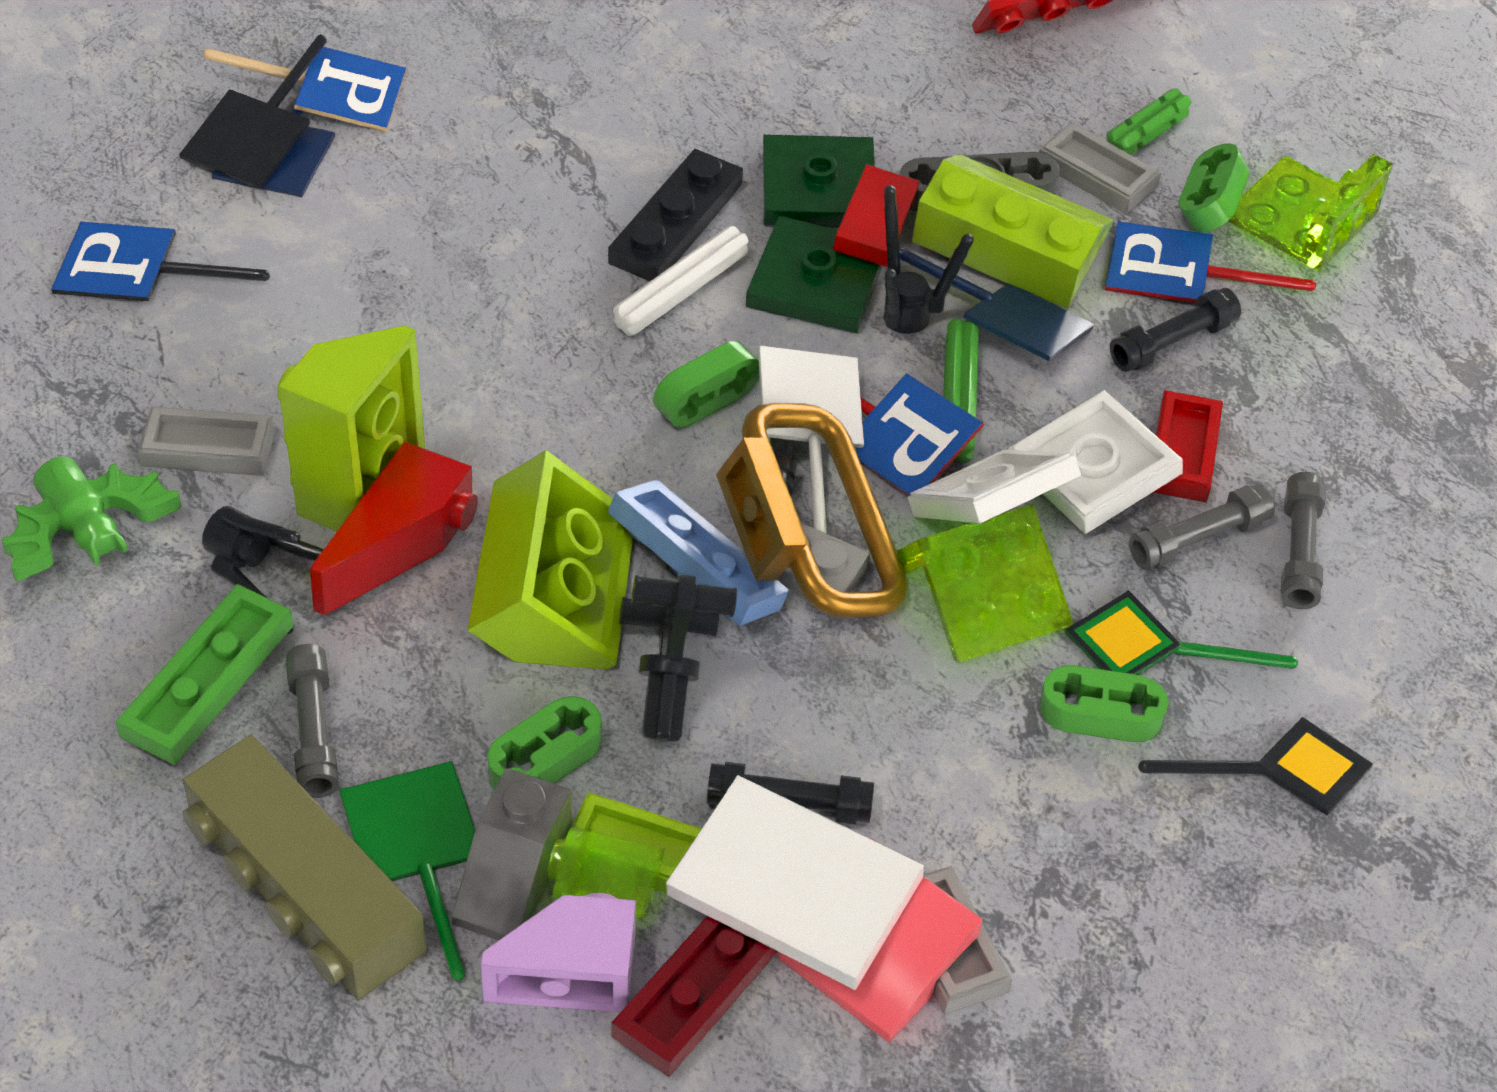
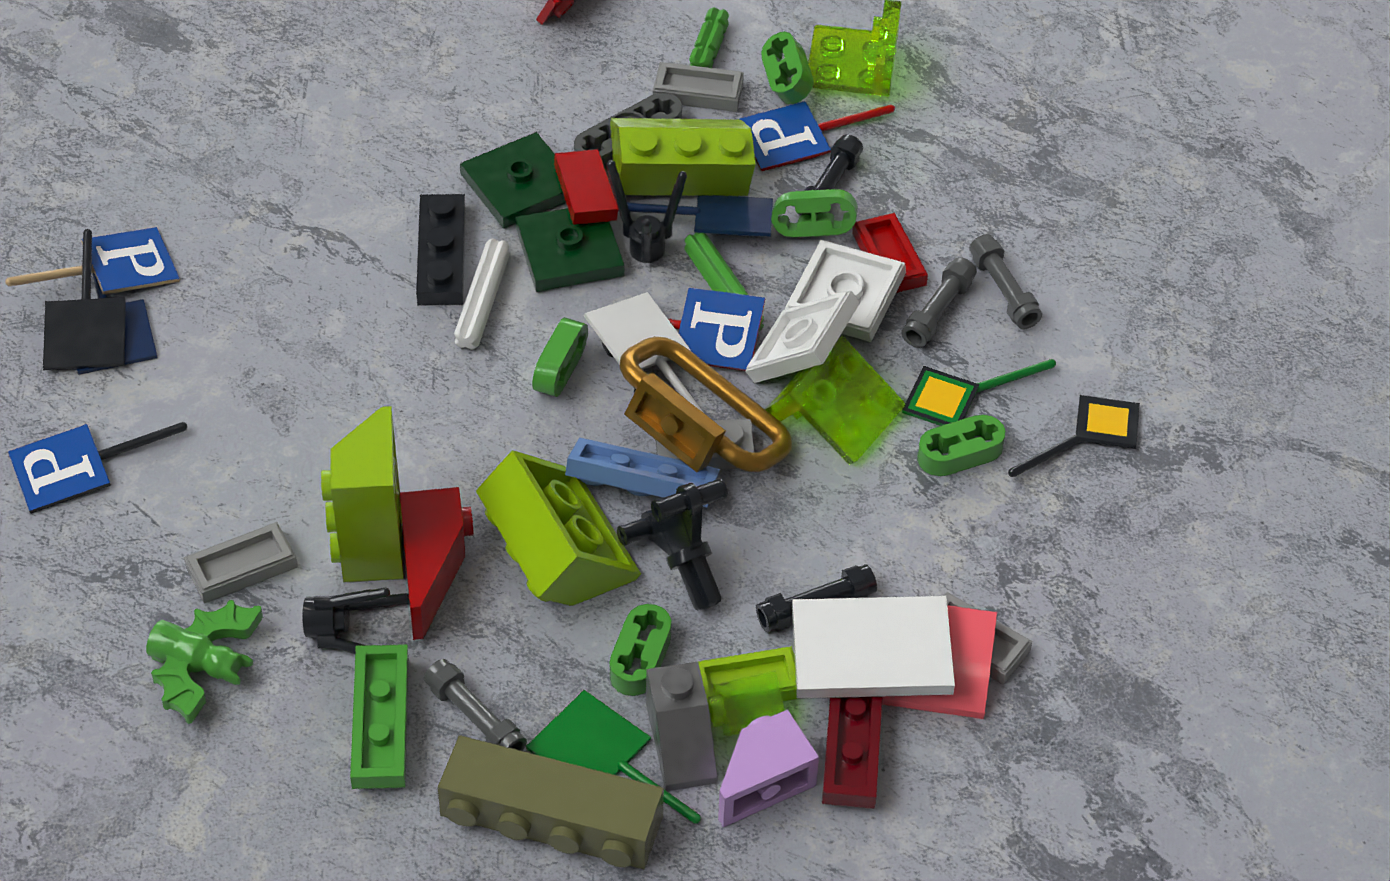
camera: 30 degrees left, 0 degrees up
none -> bright green beam [771,189,858,237]

